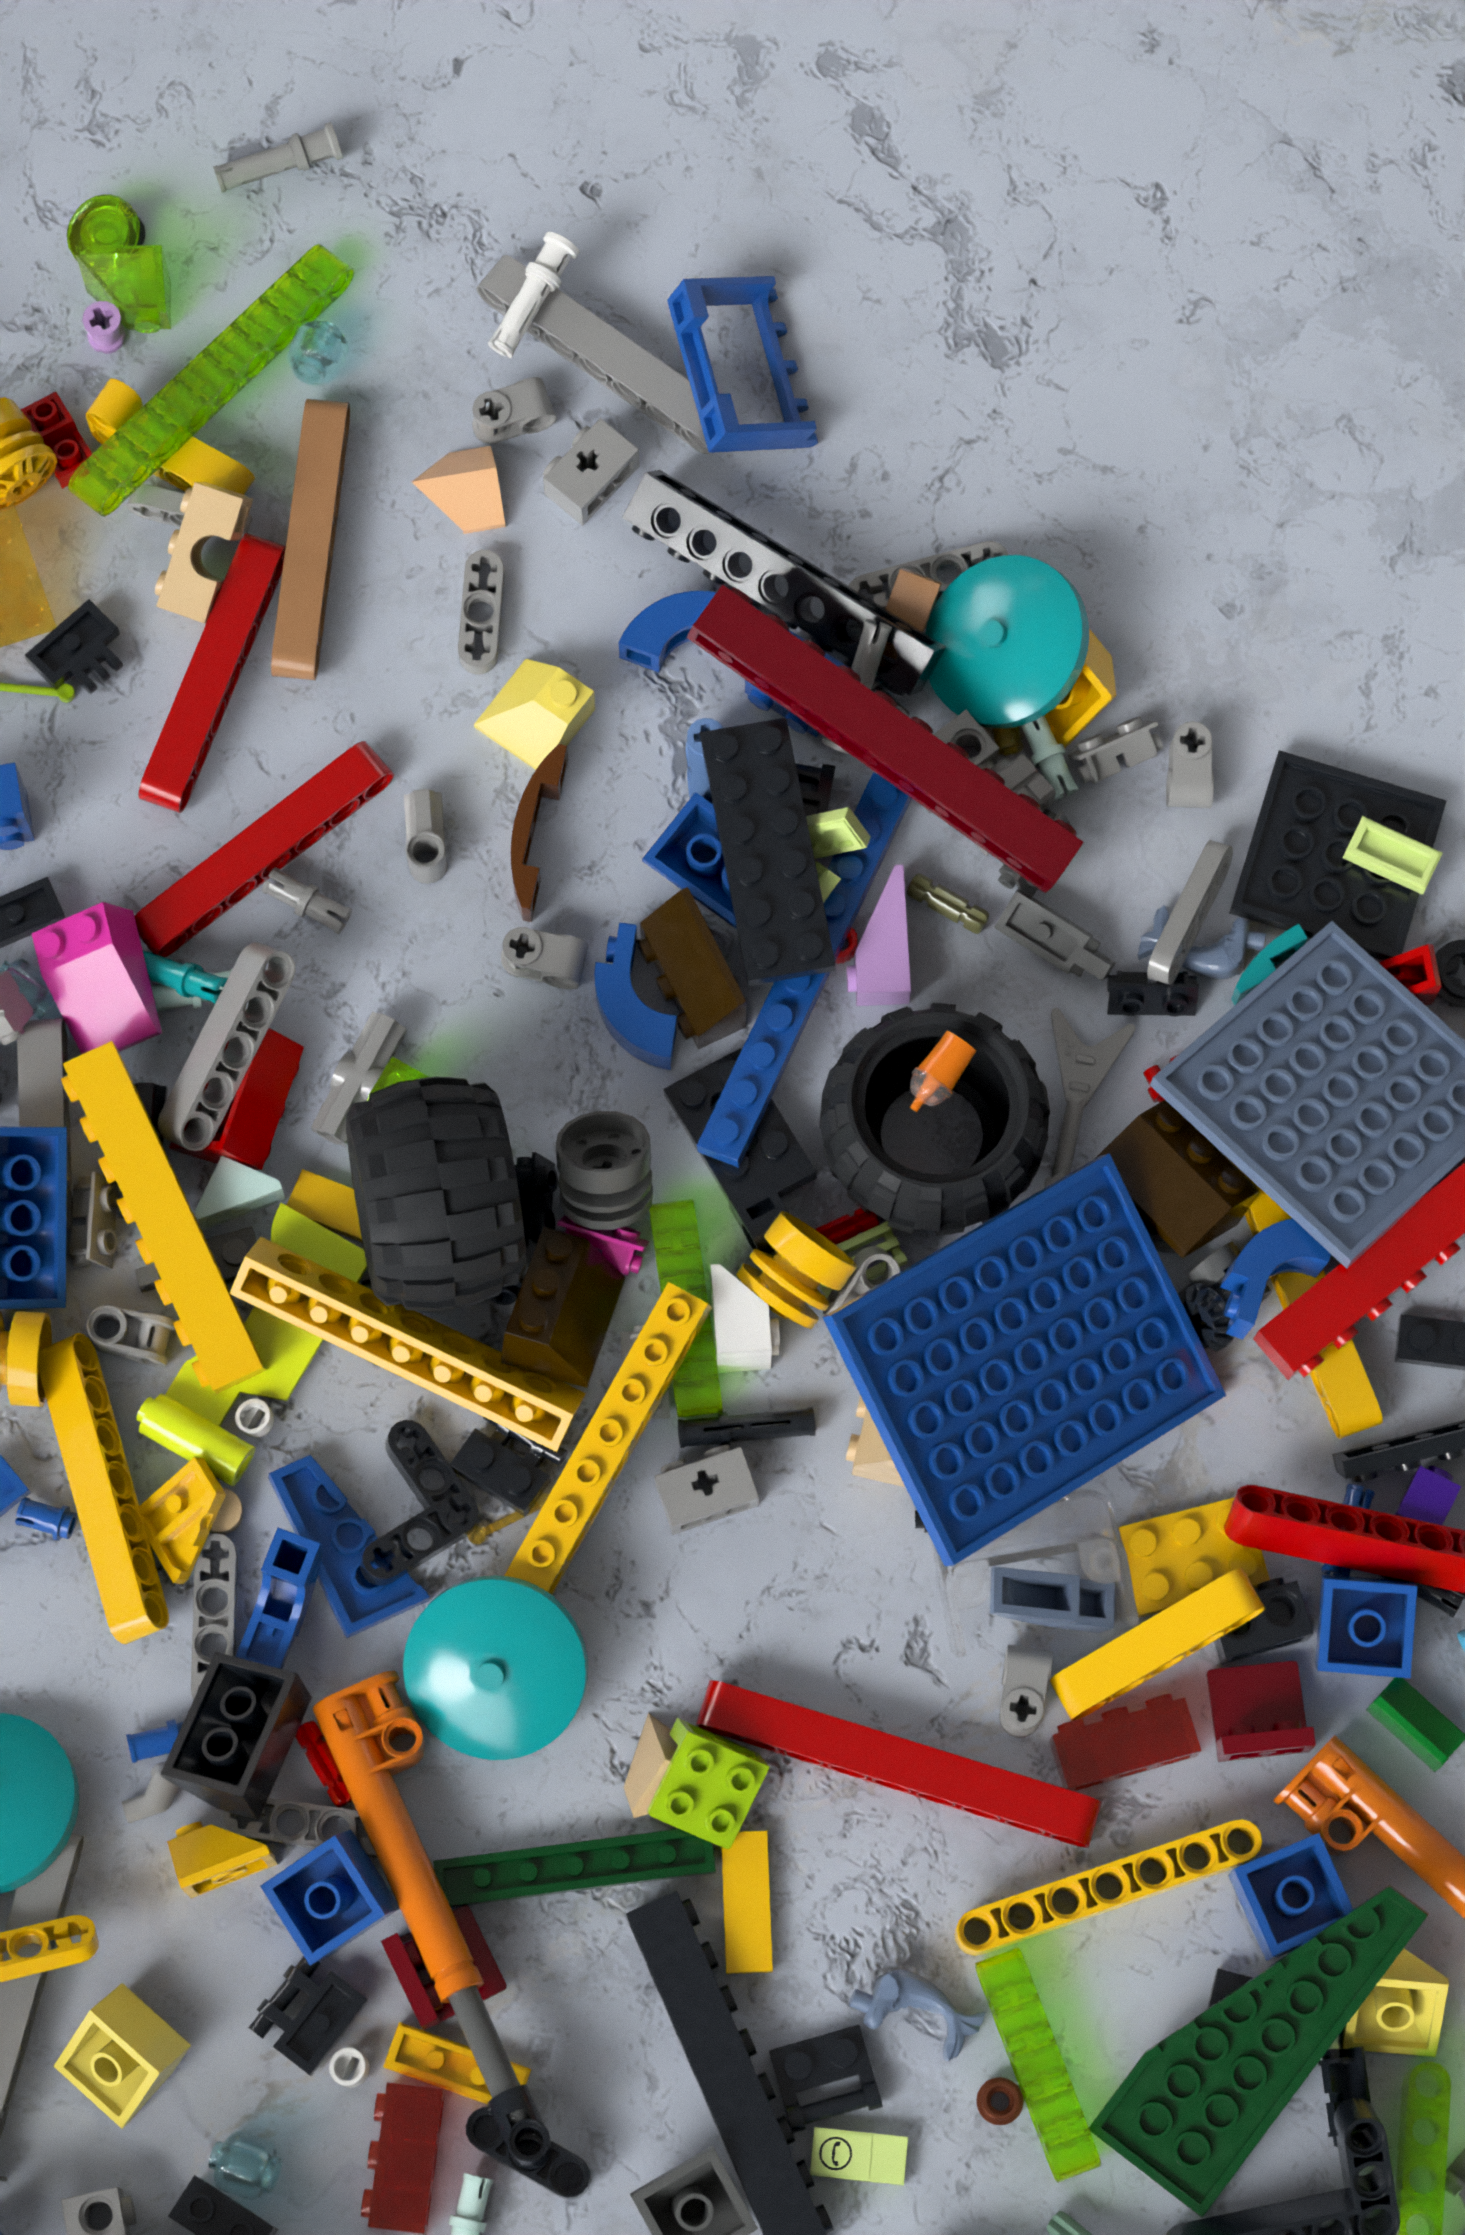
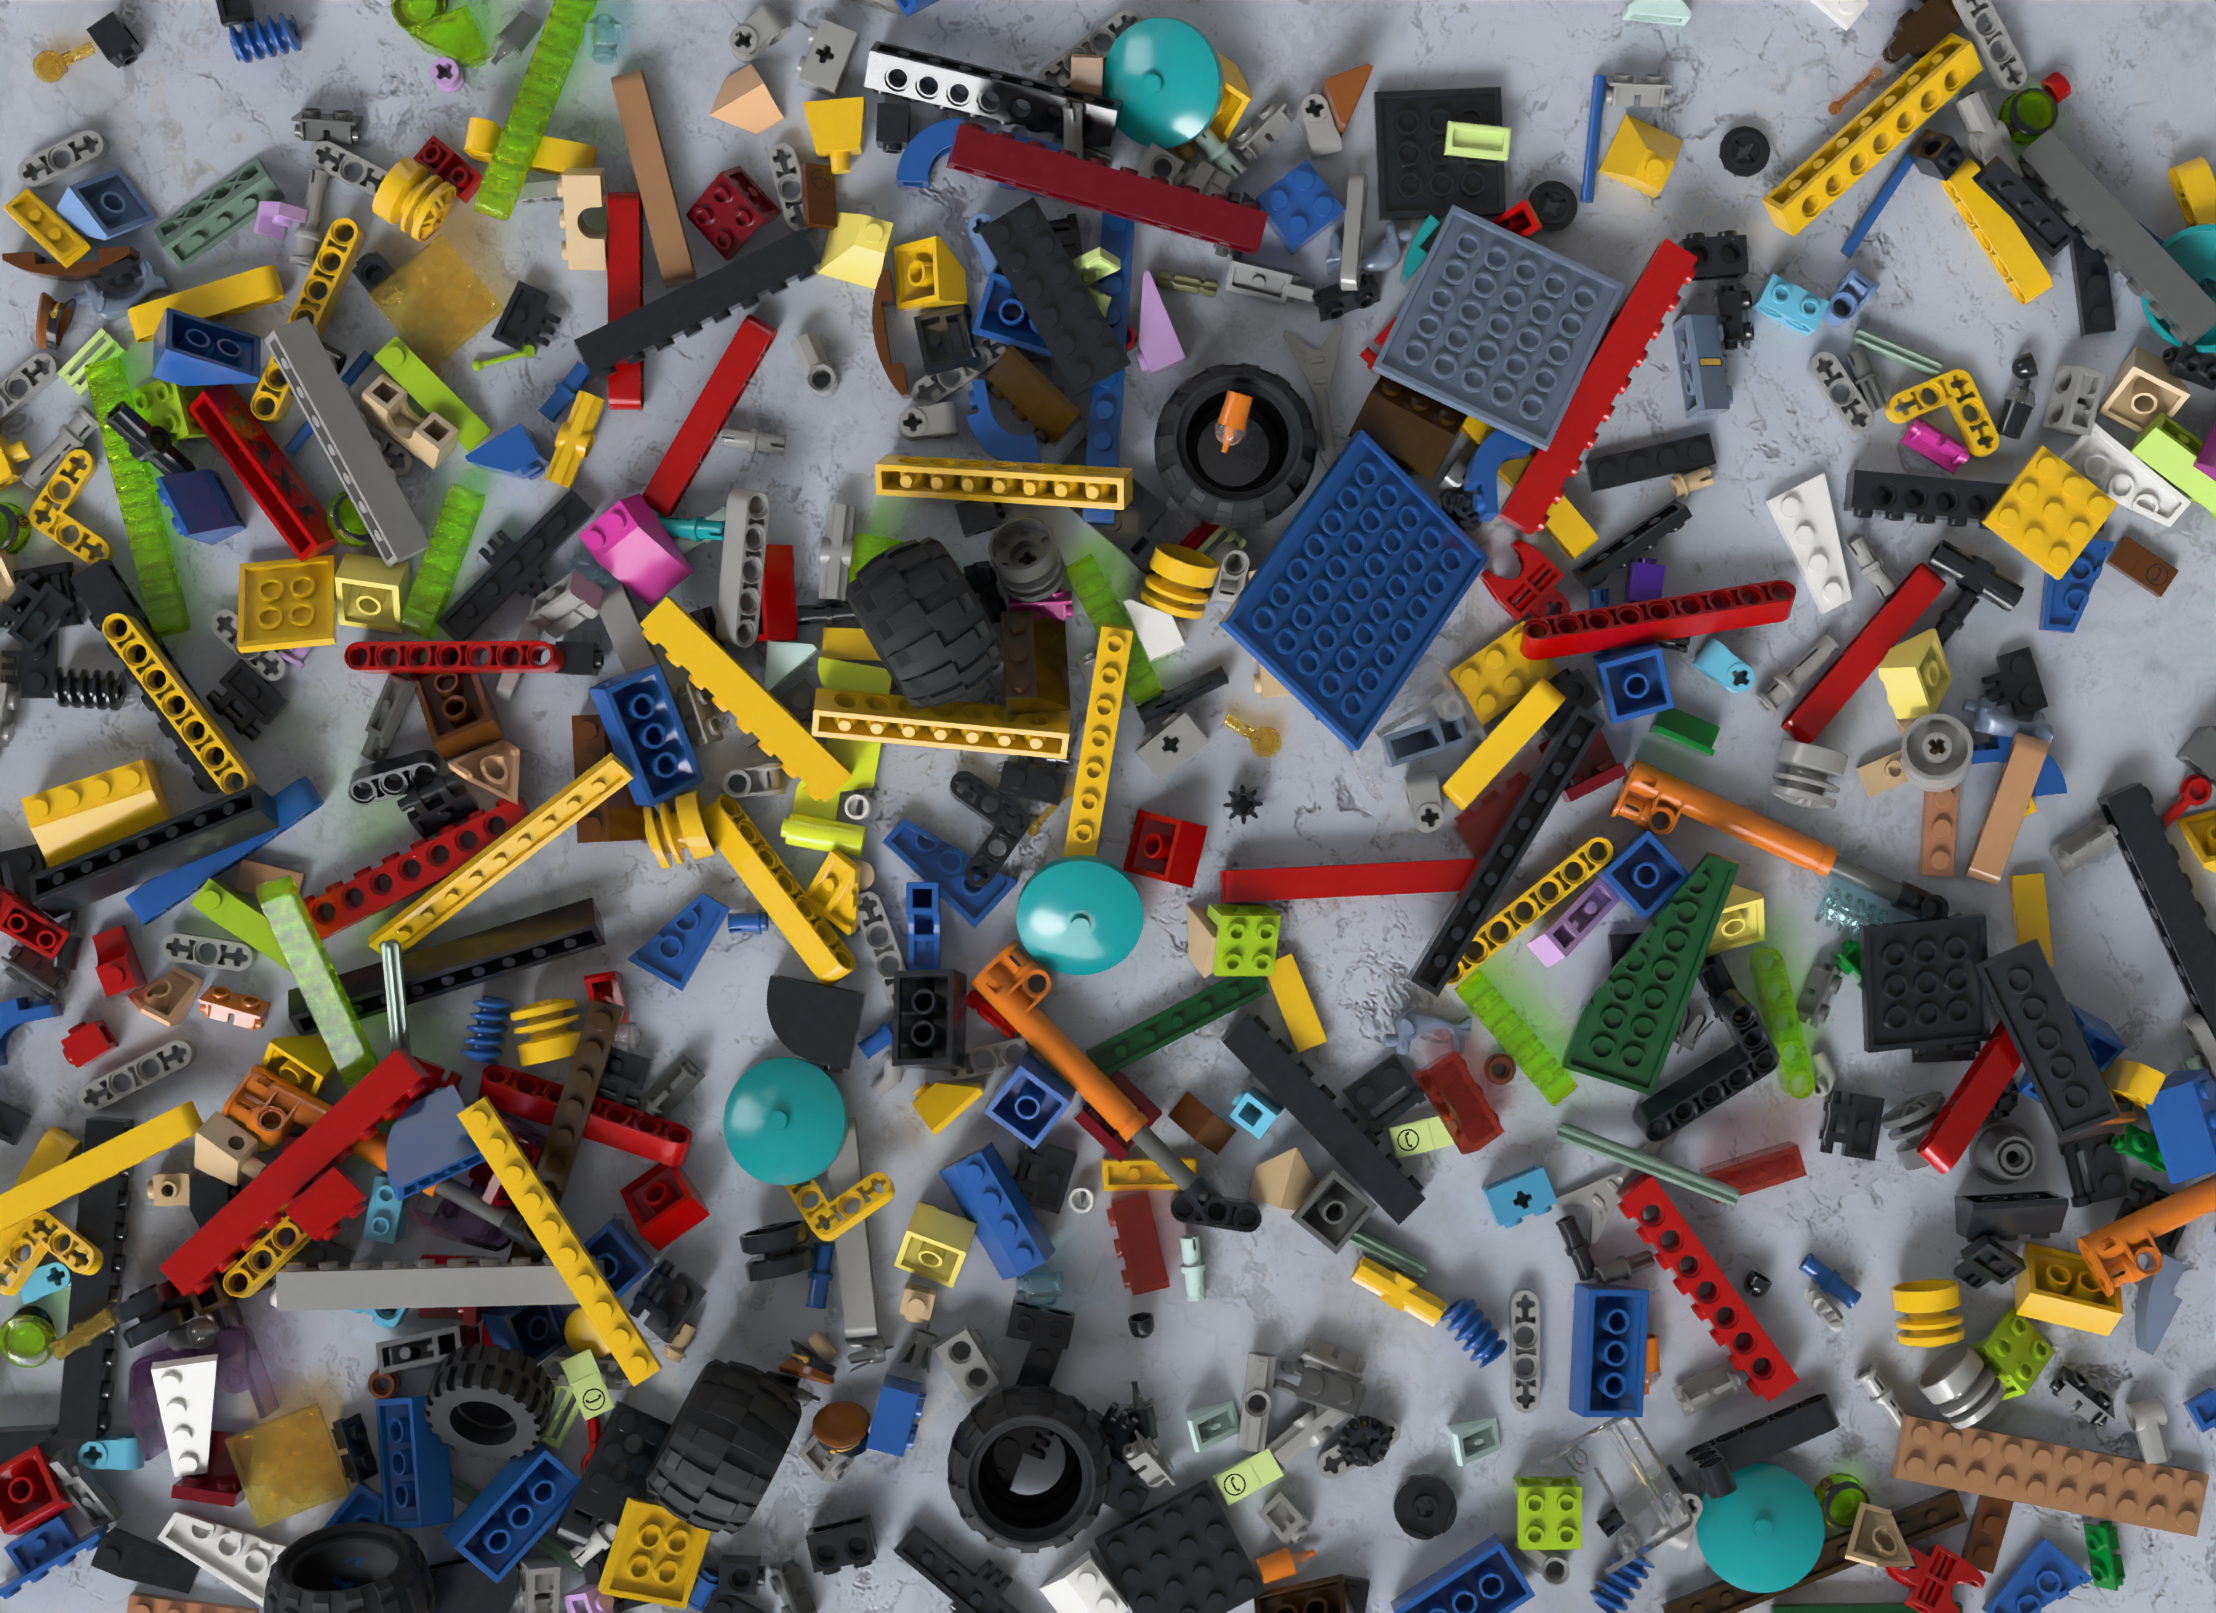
camera: 20 degrees left, 15 degrees up
none -> dark grey piece [491,11,541,65]
none -> blue pin [538,361,590,423]
none -> yellow piece [544,390,606,489]
none -> black brick [574,229,821,380]
none -> dark red bracket [686,166,782,261]
none -> black brick [767,974,866,1073]
none -> black pin [797,600,857,626]
none -> reddish brown tile [800,162,837,230]
none -> yellow torso [803,96,866,174]
none -> yellow brick [875,454,1133,510]
none -> black brick [876,103,911,154]
none -> yellow slope [893,236,967,310]
none -> dark grey piece [898,1323,938,1373]
none -> tan brick [899,1283,937,1323]
none -> light grey beam [911,337,1017,407]
none -> black plate [913,304,982,376]
none -> blue slope [939,1141,1056,1280]
none -> black brick [955,501,1005,538]
none -> red slope [1123,809,1208,888]
none -> reddish brown slope [1168,1091,1237,1155]
none -> clear yellow plate [1222,714,1281,758]
none -> black gear [1223,785,1263,824]
none -> medium azure brick [1229,1086,1285,1140]
none -> tan slope [1248,1147,1317,1211]
none -> blue brick [1255,160,1345,255]
none -> dark orange slope [1320,63,1373,138]
none -> black brick [1407,705,1605,997]
none -> clear red brick [1414,1050,1505,1155]
none -> red piece [1480,538,1571,622]
none -> lavender slope [1526,877,1620,968]
none -> dark grey piece [1673,1007,1714,1054]

